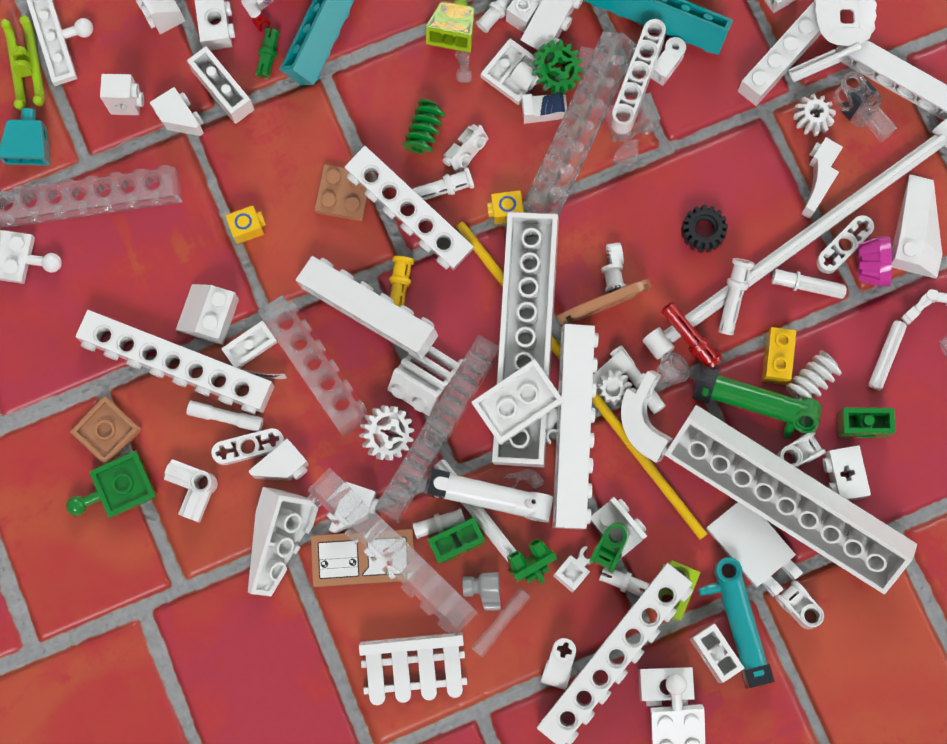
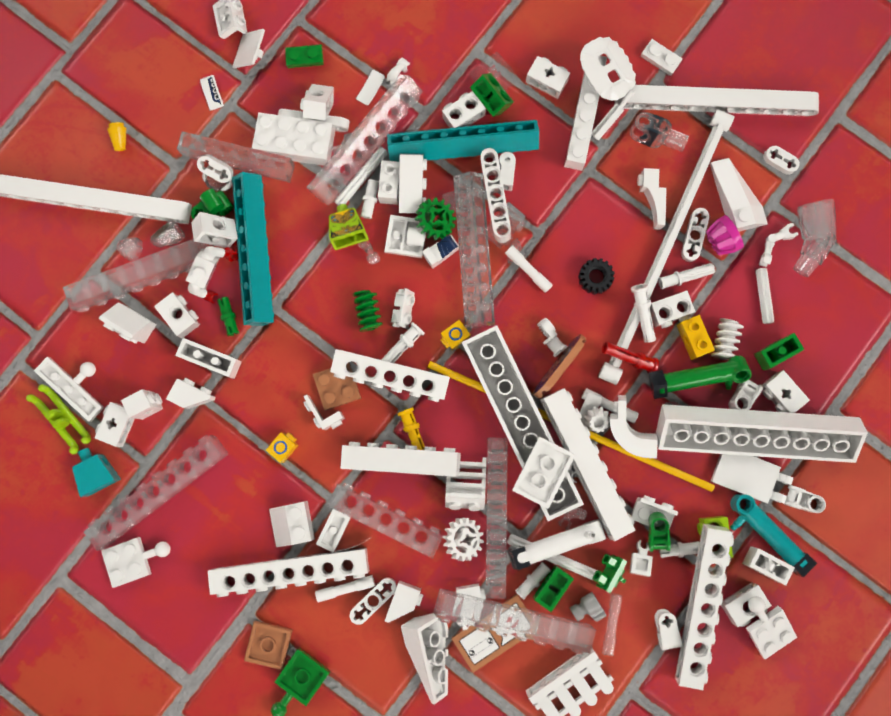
camera: 25 degrees left, 5 degrees up
white piece [164,459,218,523] -> none
clear cone [657,353,689,385] -> none
white gear [793,94,836,137] -> none
none -> white brick [95,402,135,447]
none -> white bracket [303,395,345,430]
none -> white piece [505,245,553,293]
none -> white plate [640,39,682,76]
none -> white brick [650,291,695,329]

